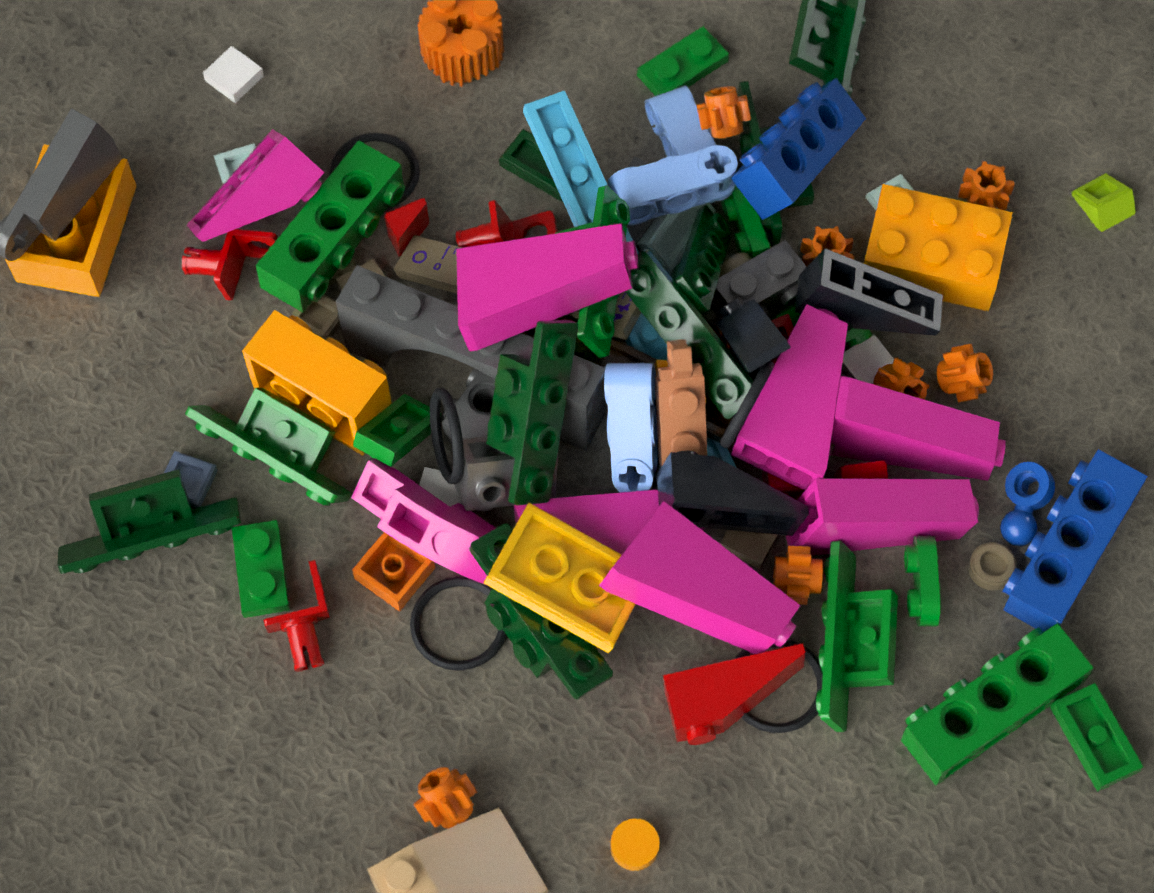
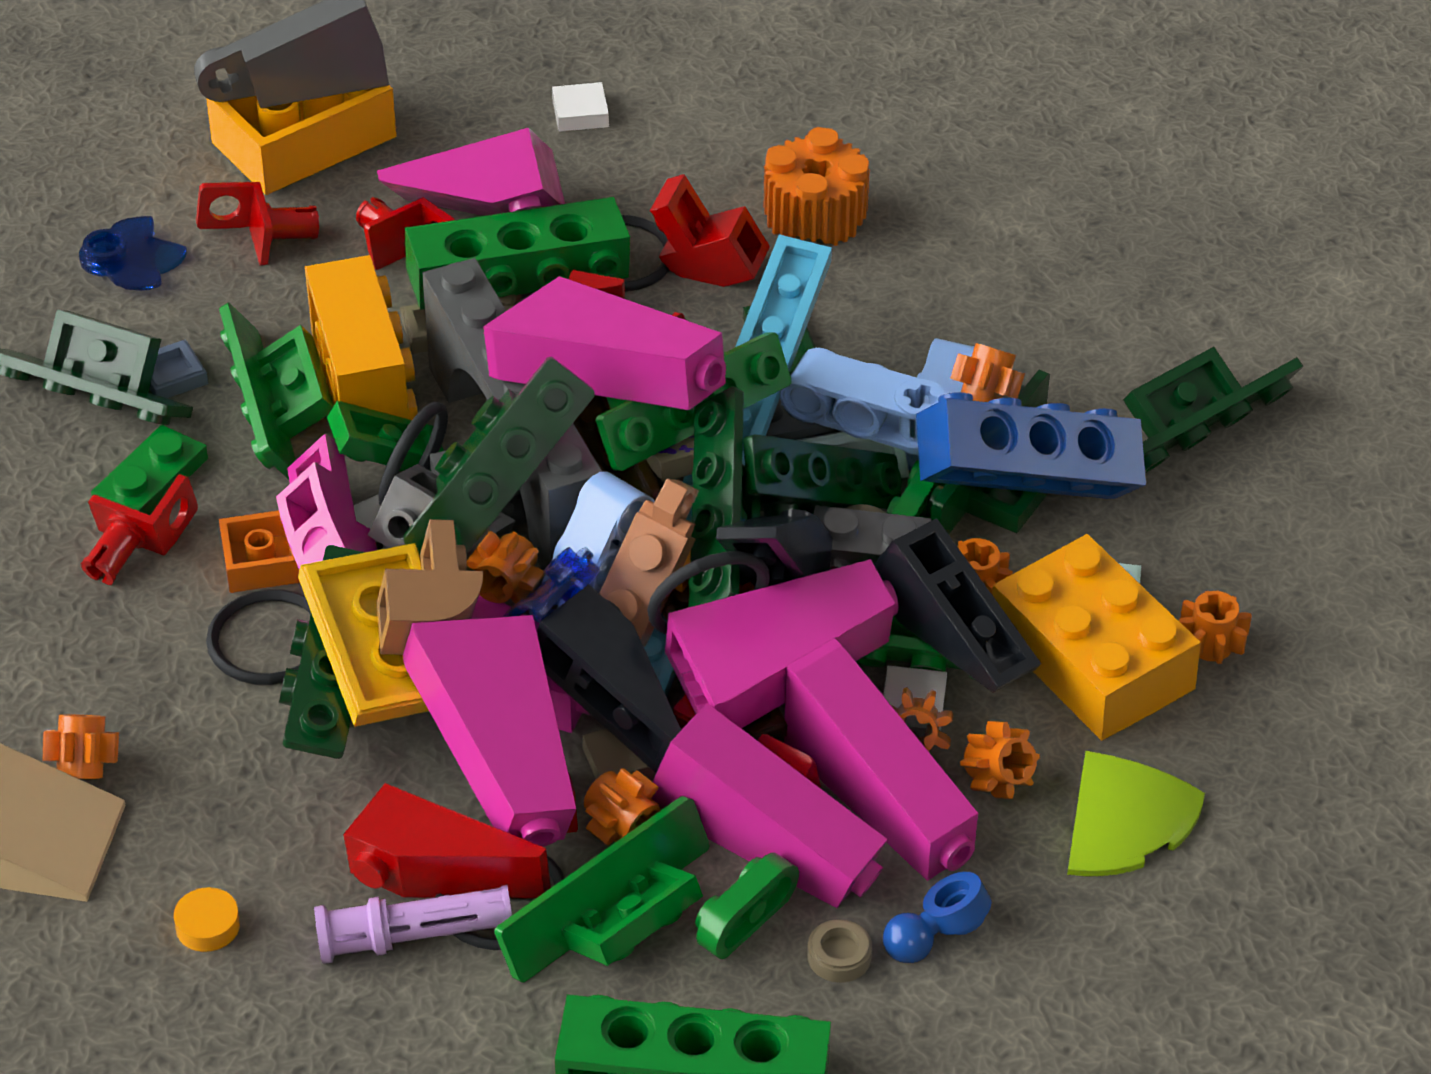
camera: 40 degrees right, 20 degrees down
green plate [637,26,729,96] -> none
blue brick [1002,449,1148,632] -> none
lime slope [1071,173,1136,232] -> none
none -> clear blue plate [79,216,187,291]
none -> red bracket [196,182,319,266]
none -> lavender pin [314,885,512,964]
none -> medium nougat brick [376,520,483,655]
none -> orange gear [466,531,545,606]
none -> clear blue plate [503,547,600,621]
none -> red brick [650,174,770,287]
none -> lime brick [1067,751,1205,876]

